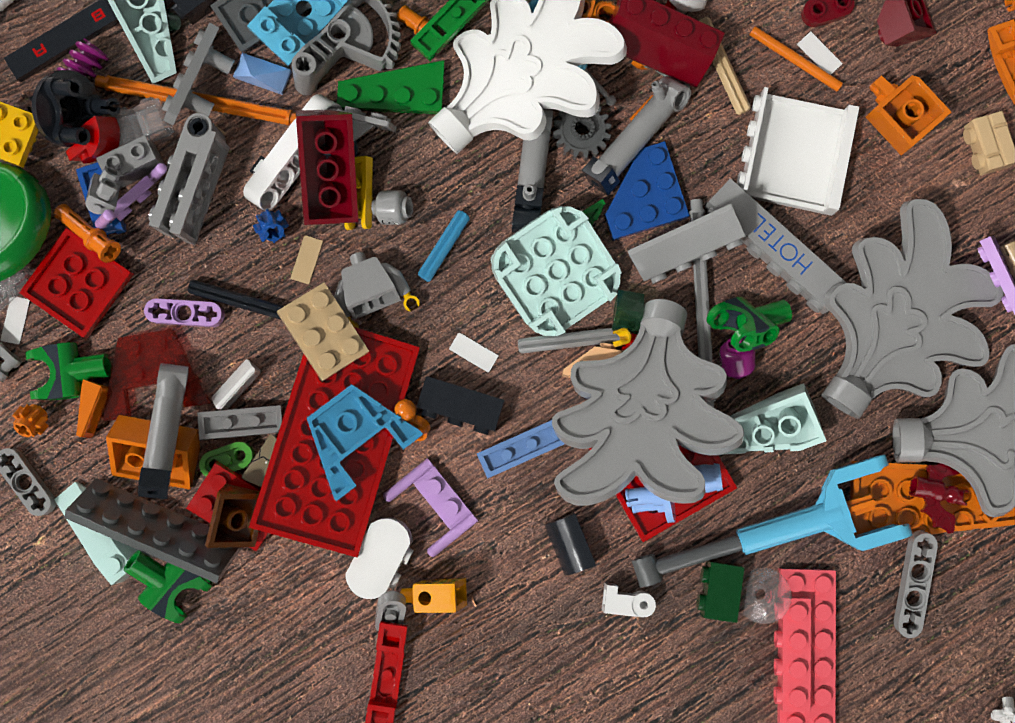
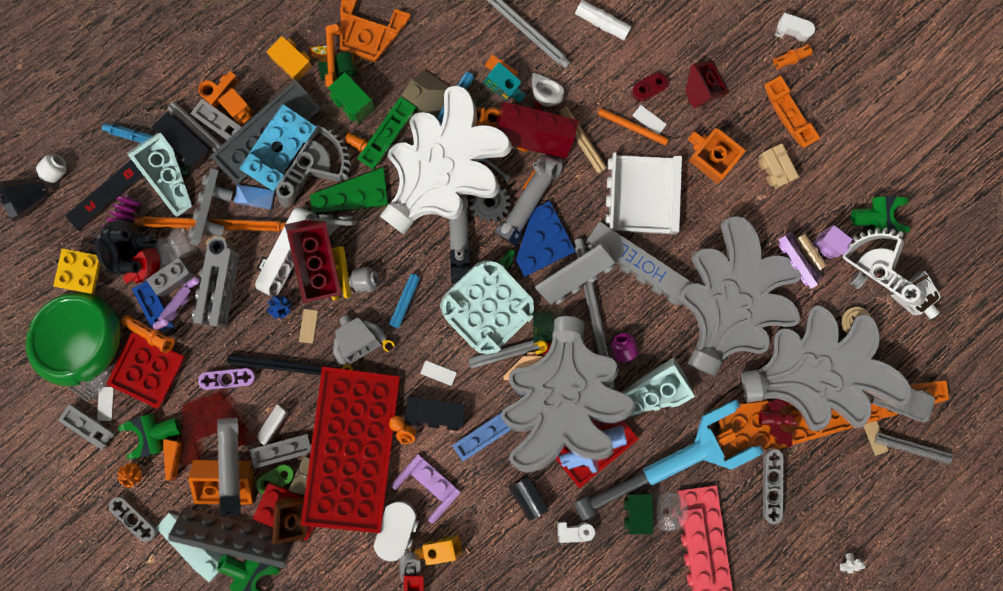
camera: 20 degrees left, 0 degrees up
light grey hips [85,166,121,214] -> none
tan plate [277,283,369,382] -> none
dark azure wing [307,384,423,501] -> none
green connector [706,296,792,352] -> none

